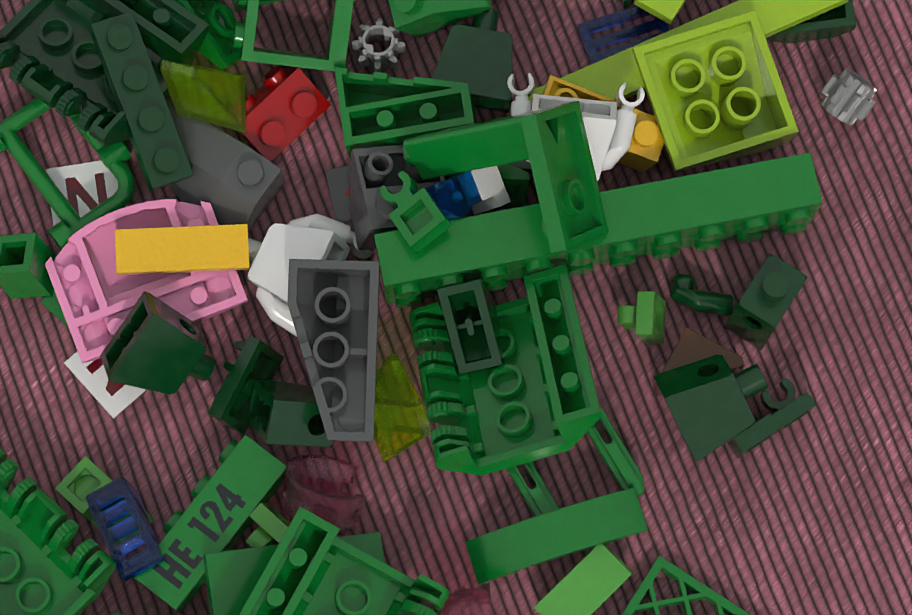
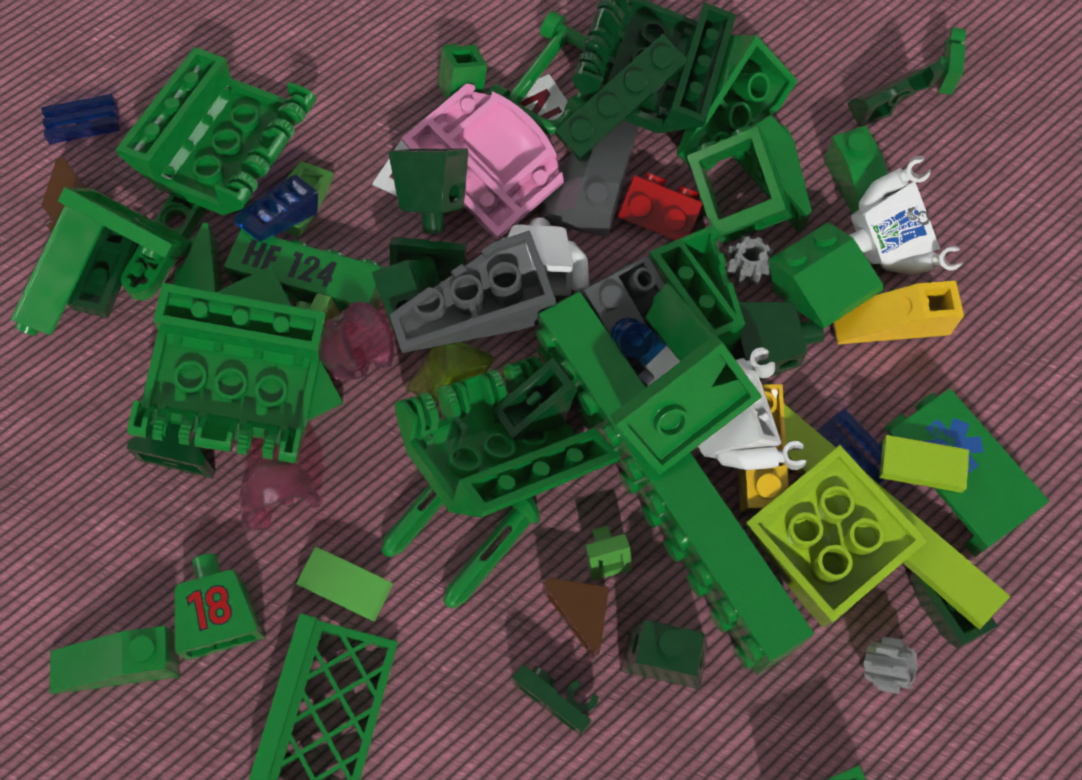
camera: 70 degrees right, 10 degrees down
yellow tile [115,224,250,275] -> none
clear neon green slope [160,60,247,133] -> none
green plate [380,171,452,253] -> none
green slope [465,488,648,585] -> none
dark green torso [653,354,769,462] -> none
dark green arm [669,274,733,316] -> none

